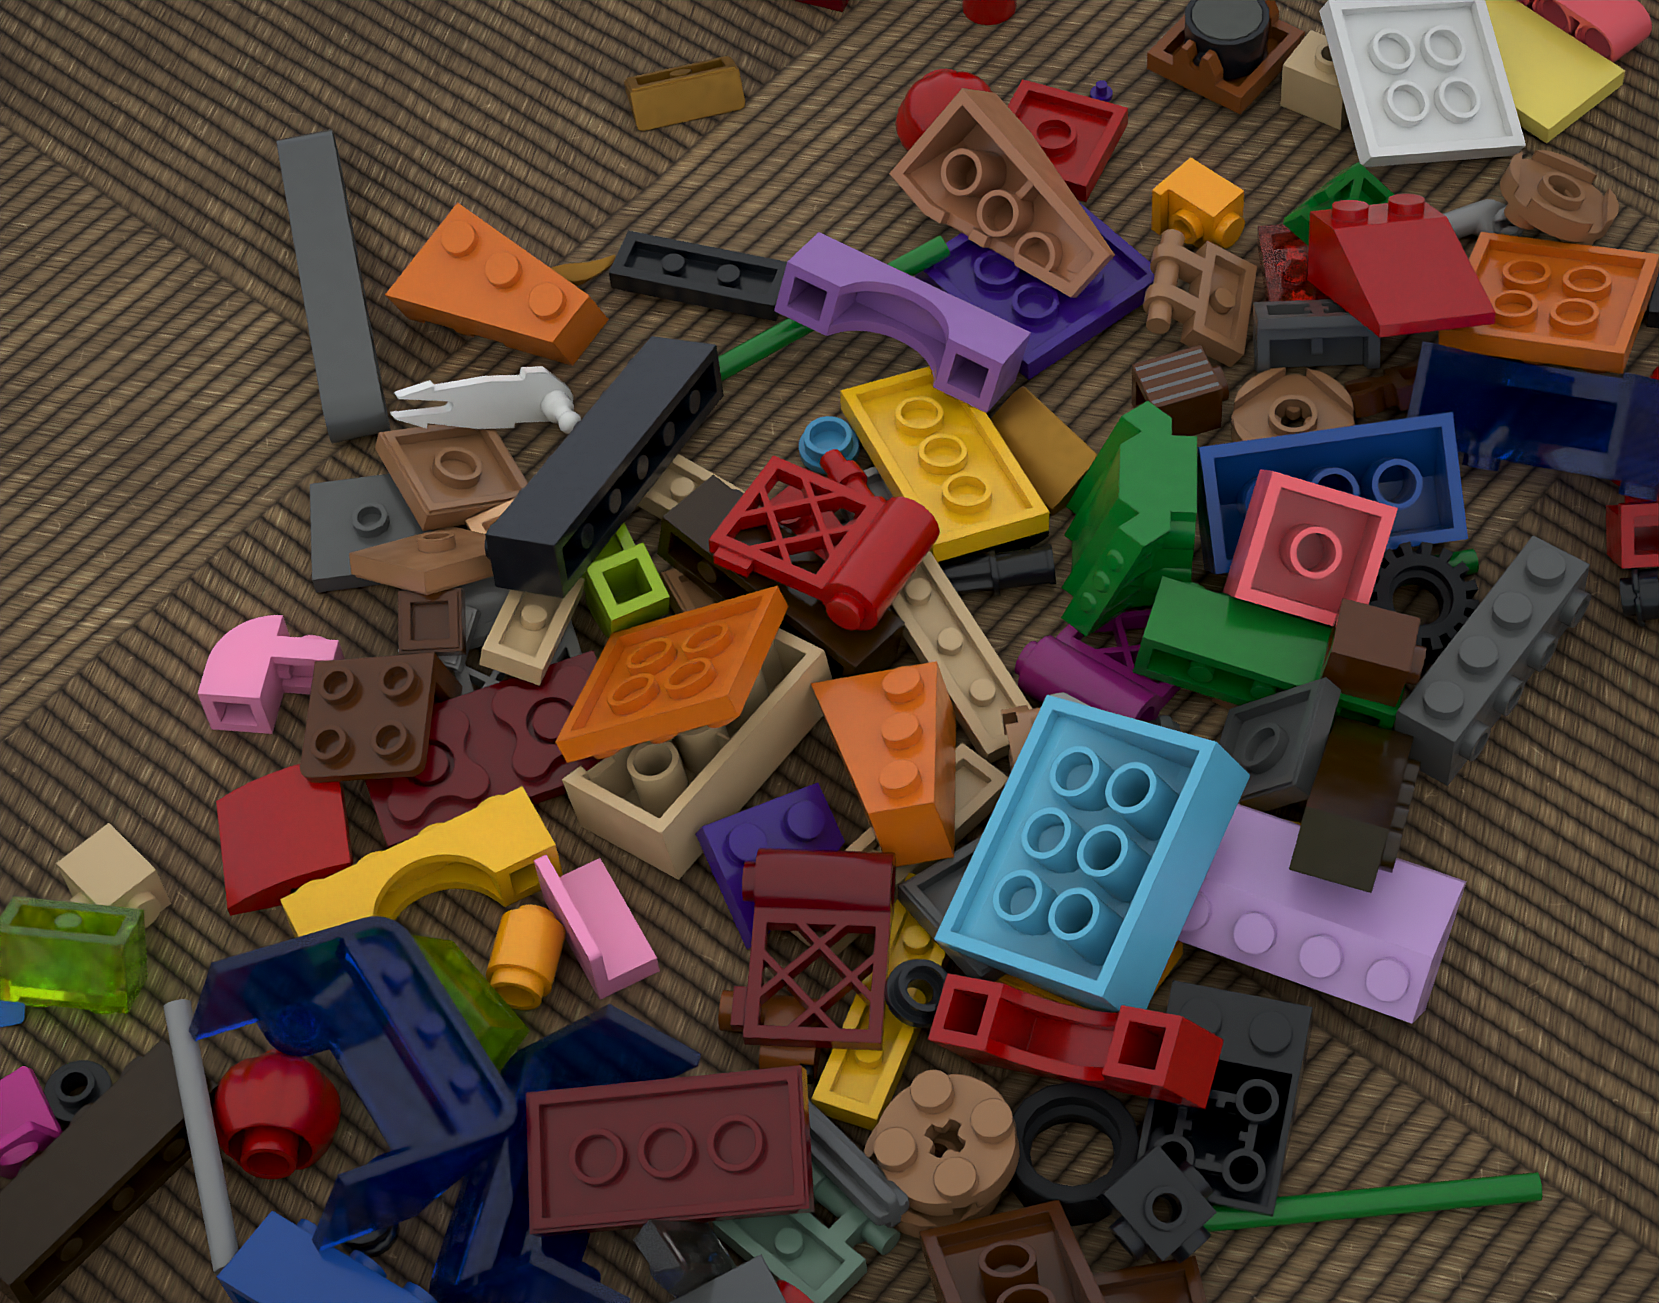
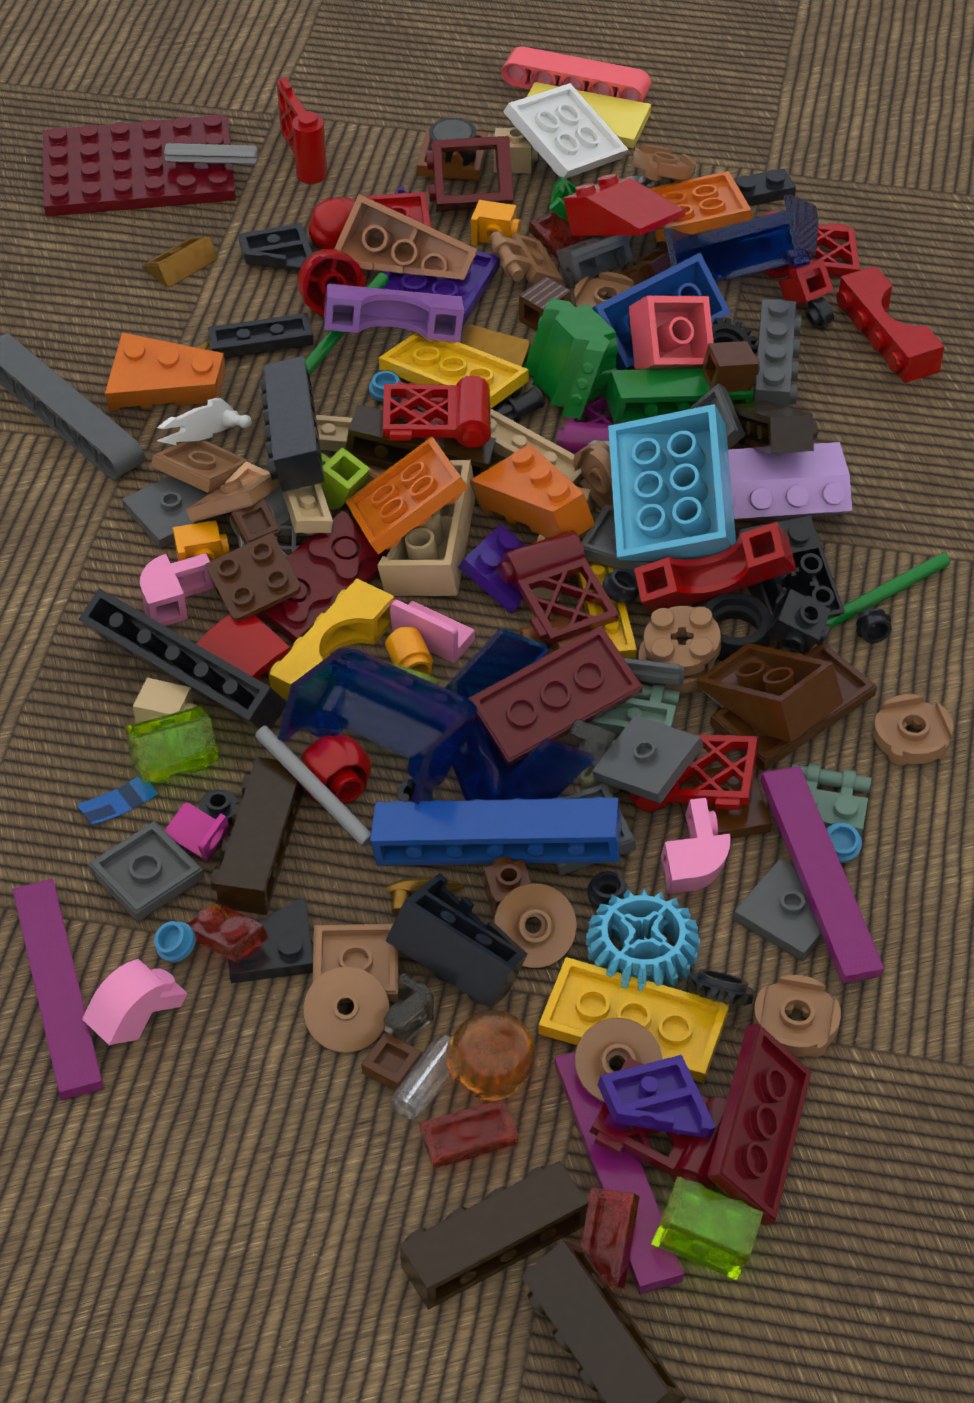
camera: 35 degrees left, 5 degrees down
none -> black brick [78,588,288,730]
none -> light orange brick [173,520,230,561]
none -> black wing [238,223,313,271]
none -> red cylinder [297,249,365,317]
none -> dark red window [426,136,514,211]
none -> black plate [856,608,892,643]

